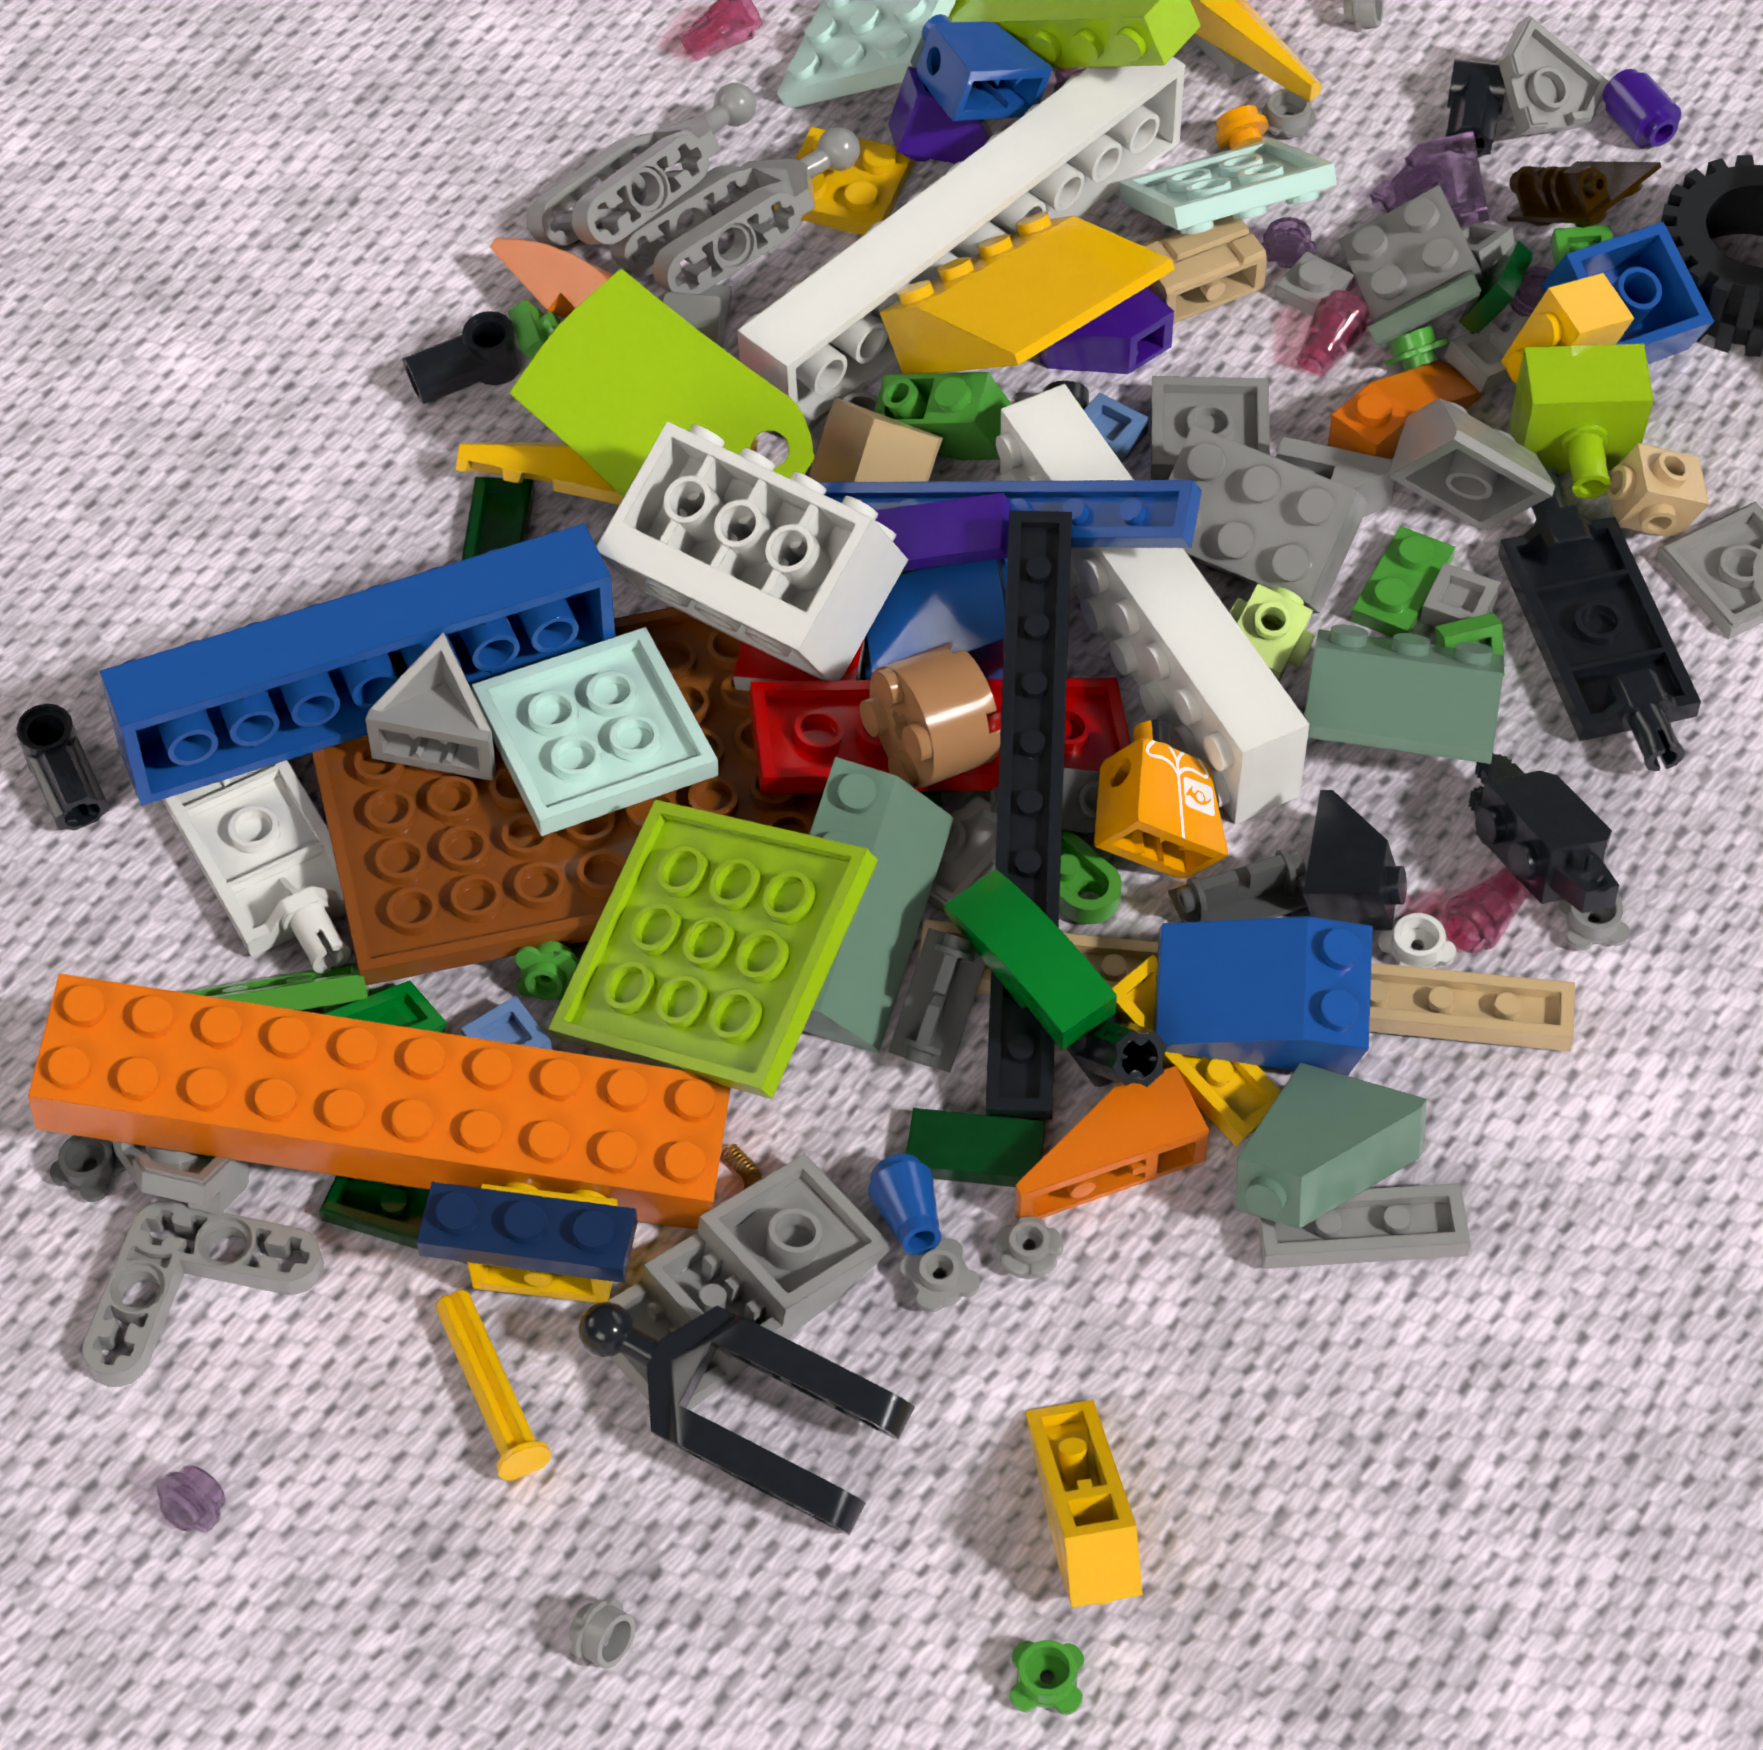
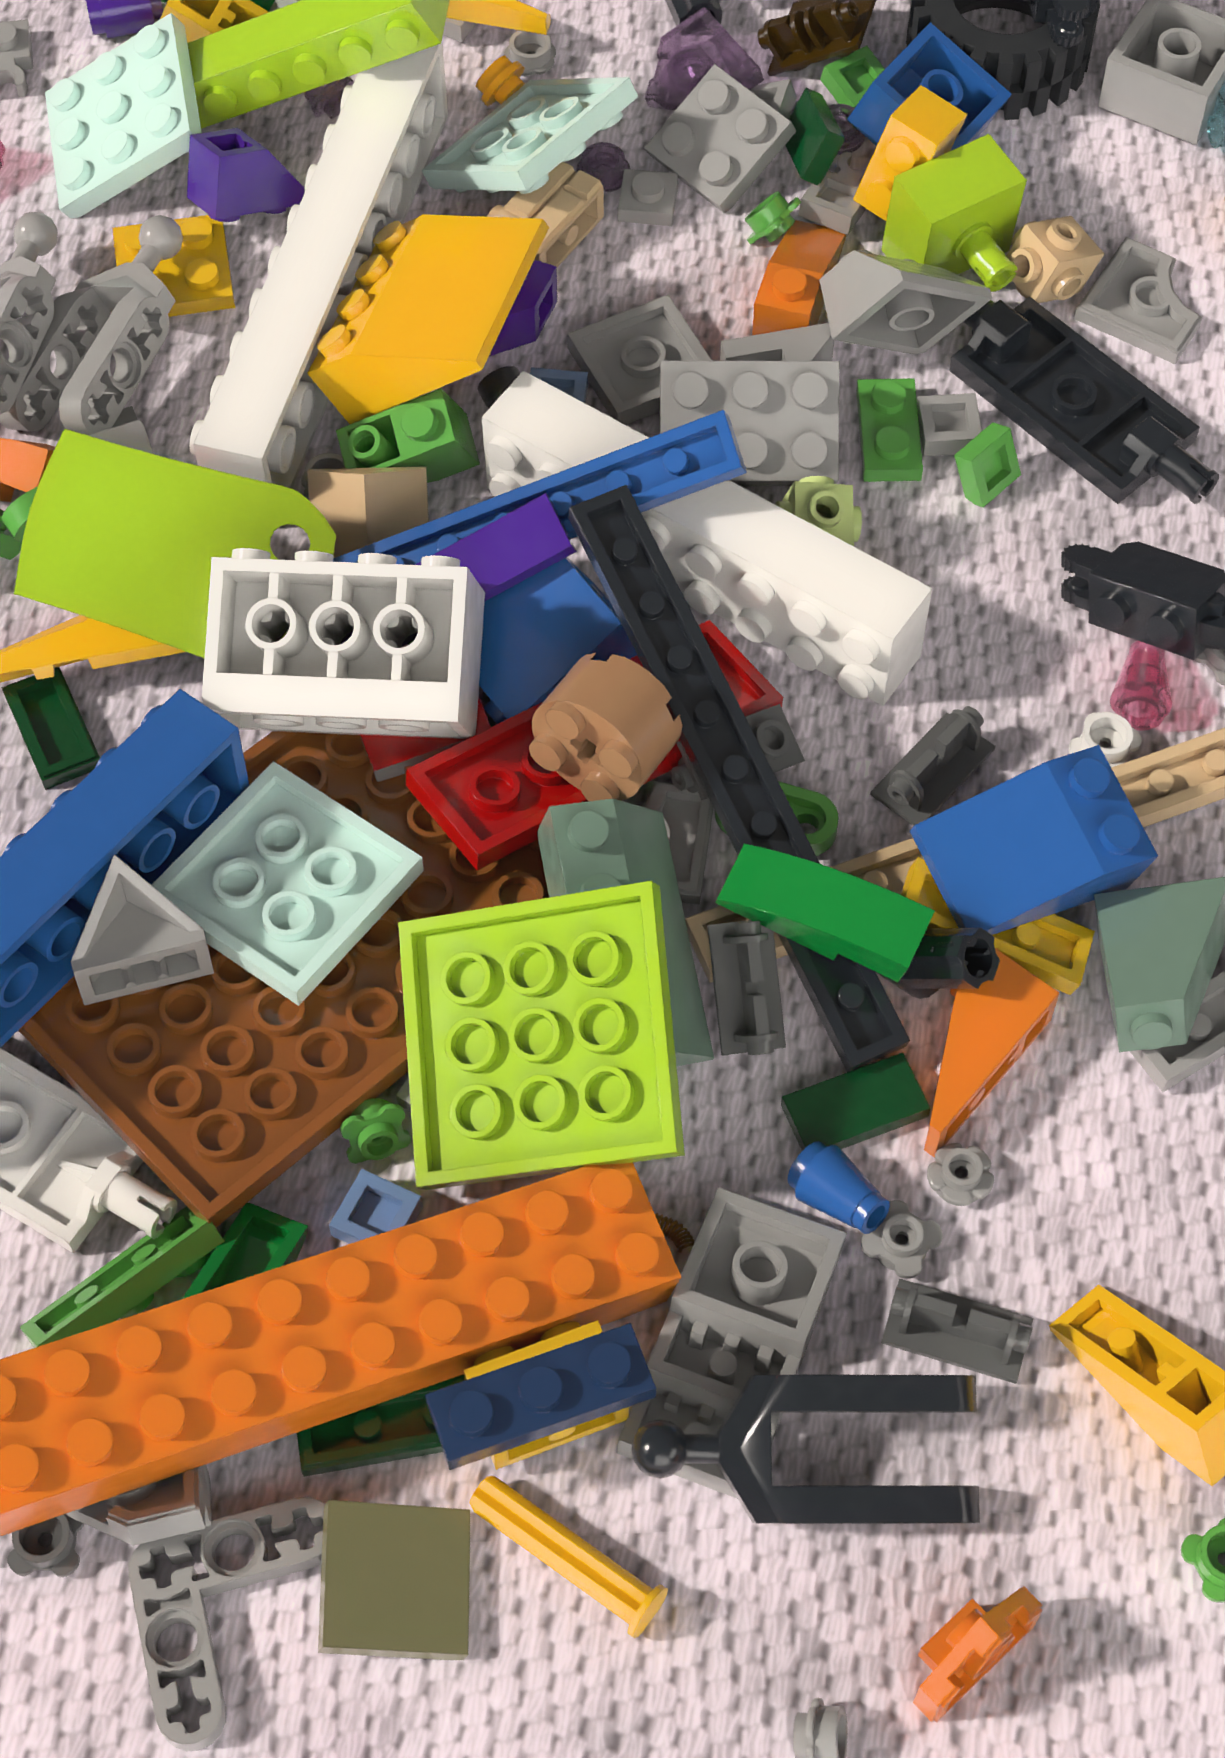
camera: 30 degrees left, 5 degrees up
blue torso [916,14,1053,121] -> none
light orange torso [1094,720,1228,879] -> none
clear pink cone [1296,290,1370,377] -> none
black slope [1303,790,1407,930] -> none
sand green slope [1304,624,1504,764] -> none
tile [1367,270,1482,346] -> none
none -> olive tile [318,1500,470,1660]
none -> dark grey hinge [881,1278,1033,1384]
none -> orange plate [913,1586,1043,1722]

